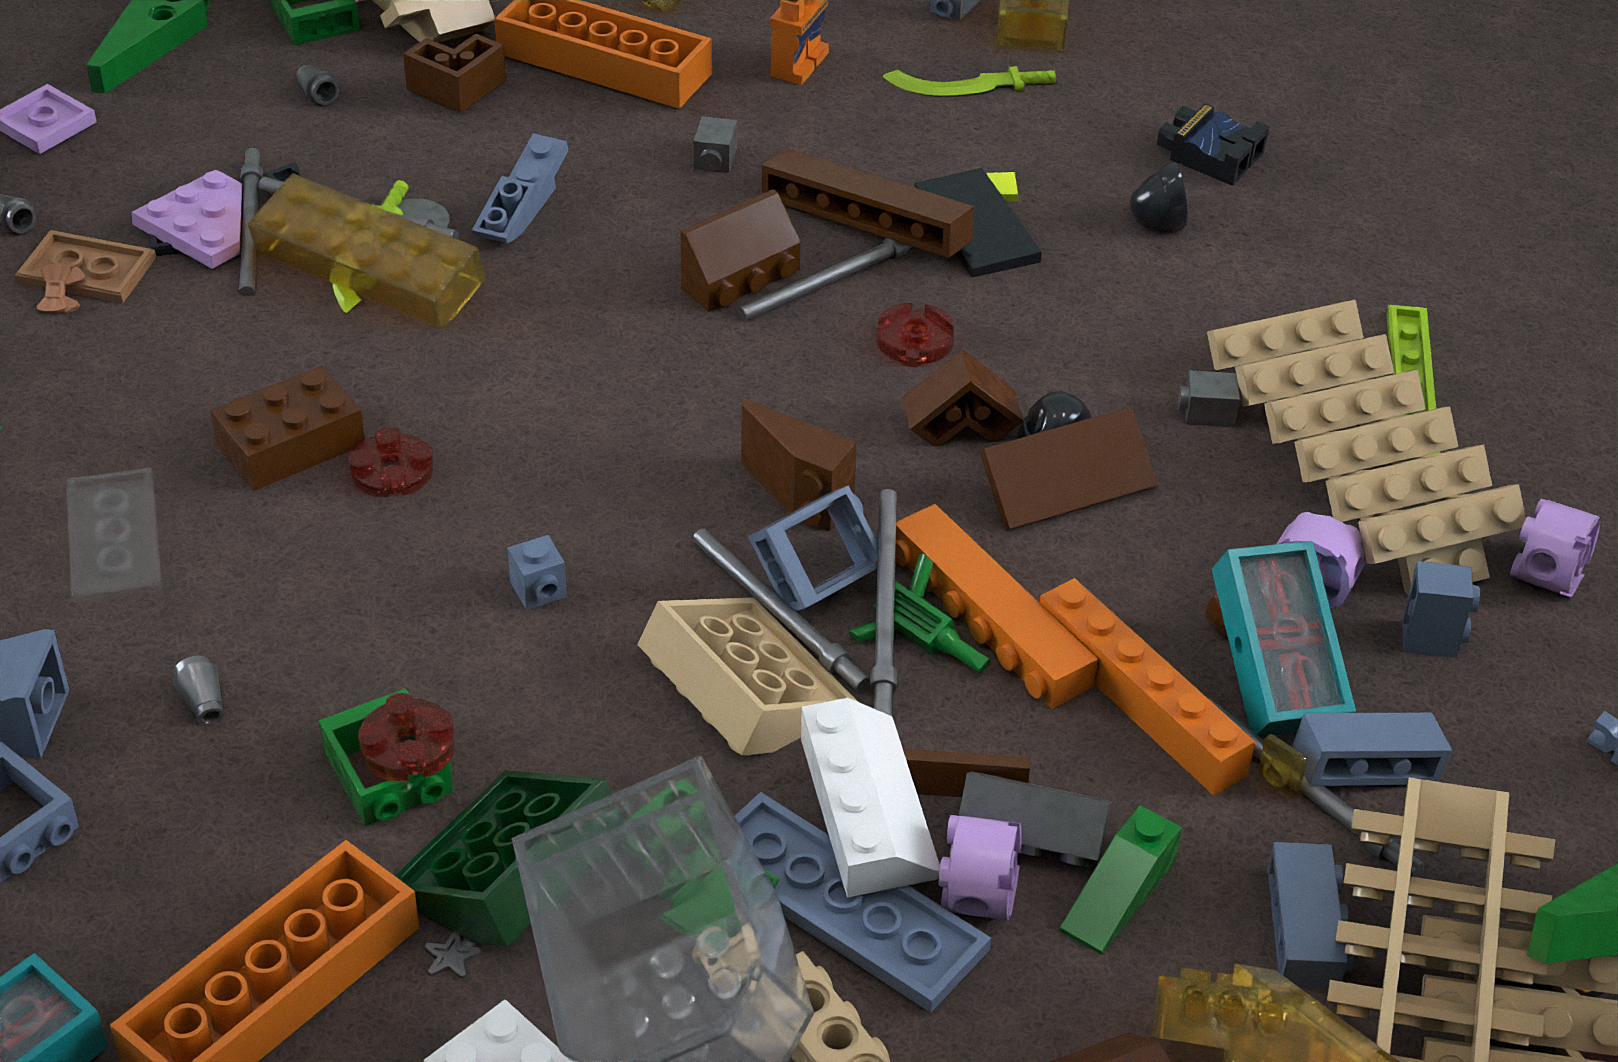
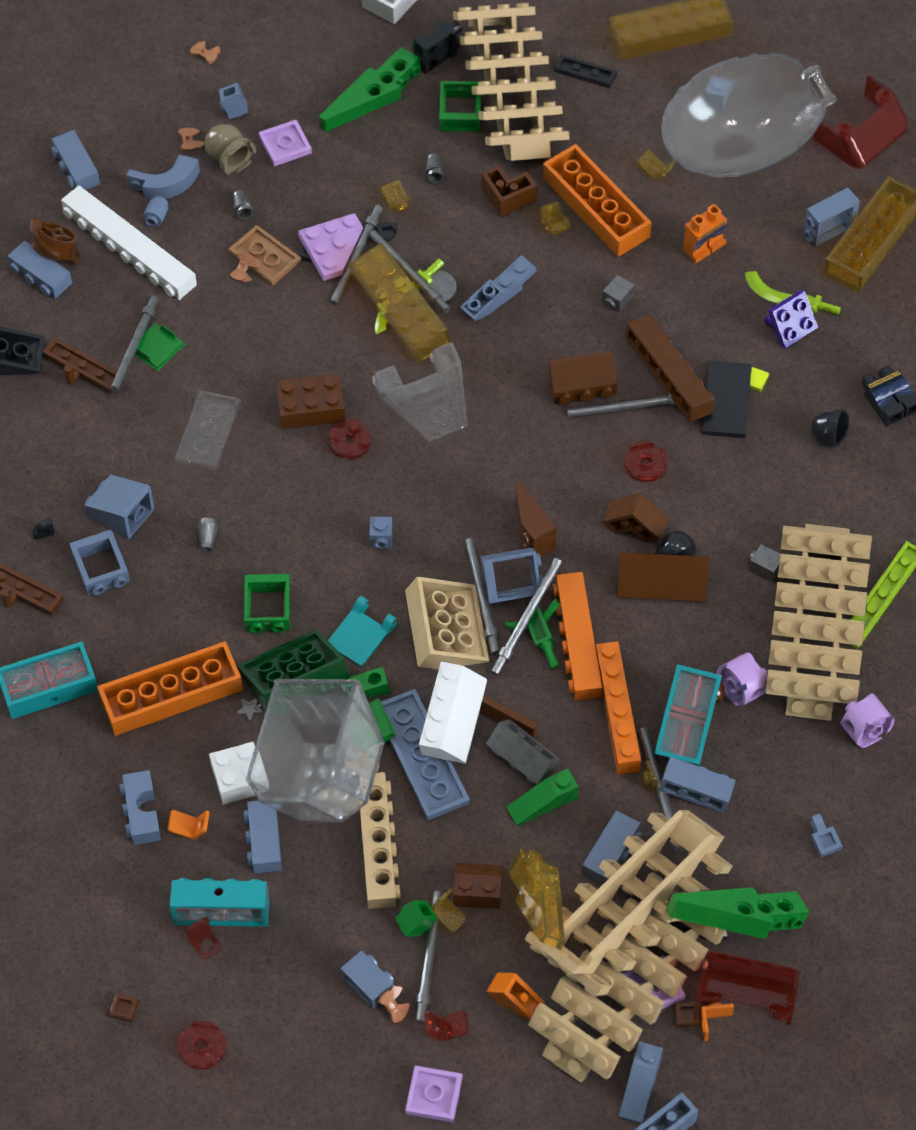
camera: 30 degrees right, 15 degrees up
clear red plate [358,693,455,782] -> none
lavender brick [939,815,1022,920] -> none
sand blue brick [1402,561,1480,658] -> none
none -> teal flag [328,596,398,667]
none -> clear wedge [372,342,468,442]
none -> clear yellow bracket [379,179,412,211]
none -> clear yellow bracket [540,201,571,235]
none -> plate [765,290,818,348]

